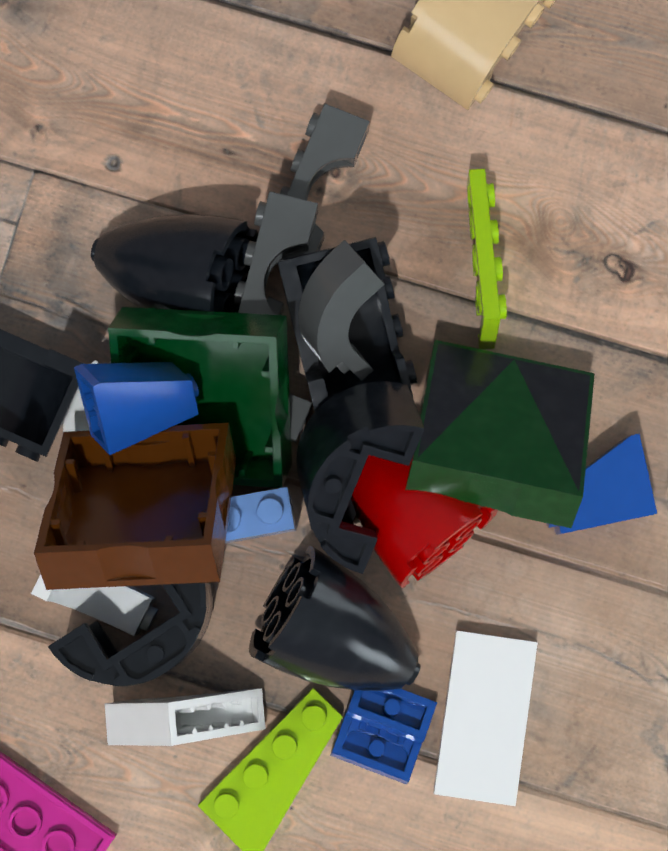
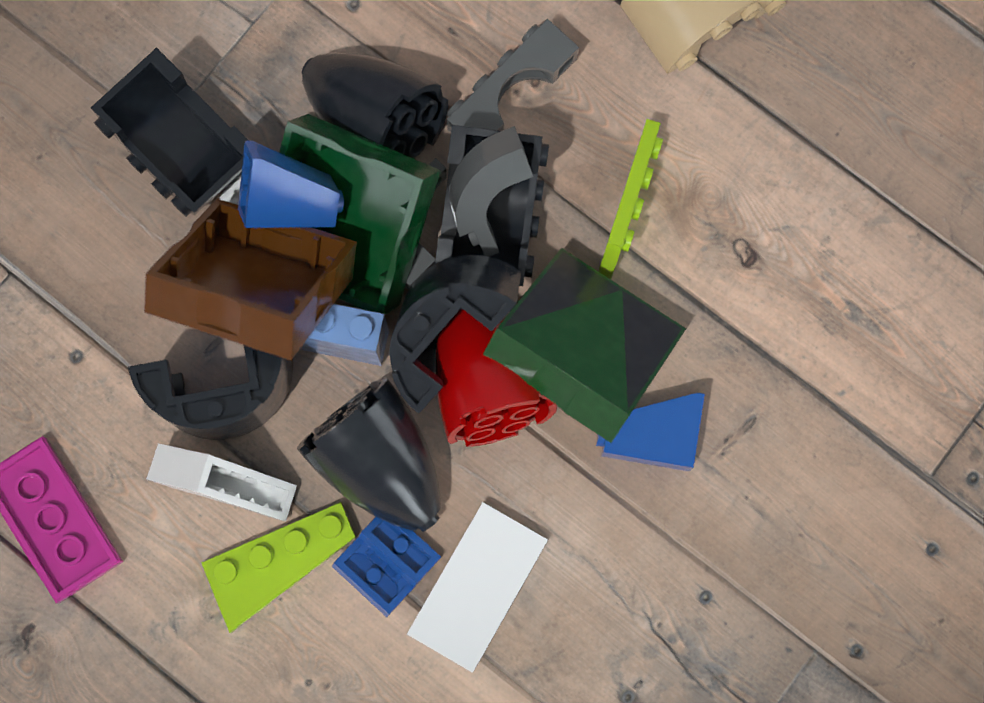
camera: 20 degrees right, 5 degrees down
white arch [31,574,158,636] -> none
dark grey arch [234,191,318,332] -> none

